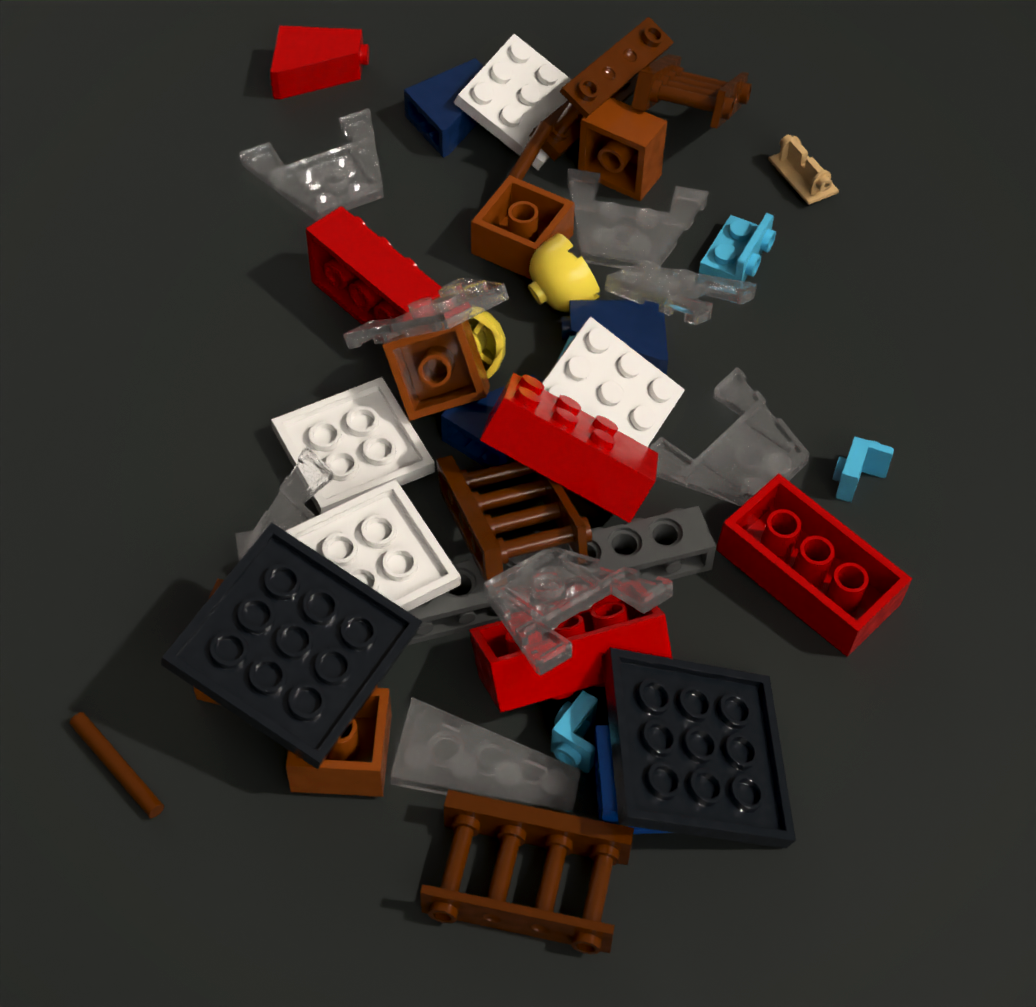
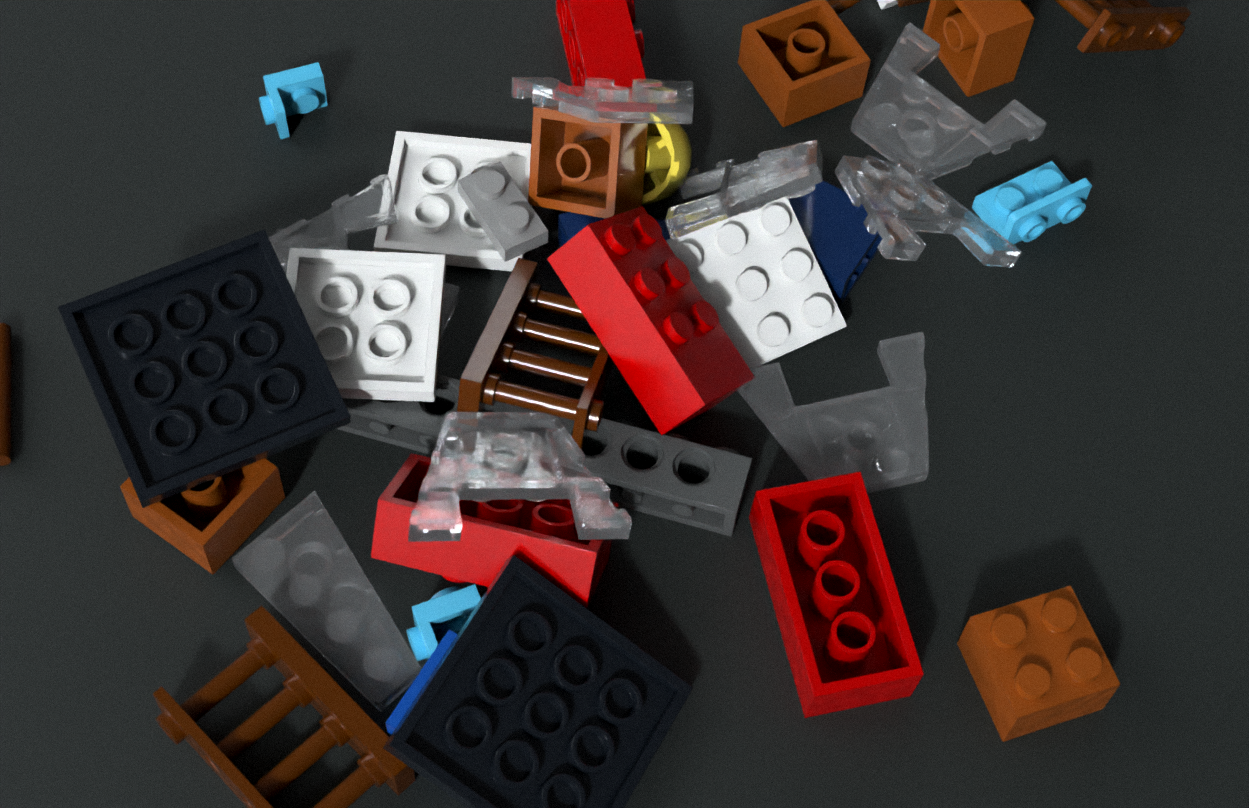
camera: 30 degrees right, 5 degrees up
light yellow cylinder [528,233,600,313] -> none
tan hinge [768,135,839,205] -> none
medium azure bracket [832,436,894,502] -> none
none -> medium azure bracket [259,62,328,139]
none -> light grey plate [457,162,548,262]
none -> clear wing [665,139,823,240]
none -> dark orange brick [957,585,1121,742]

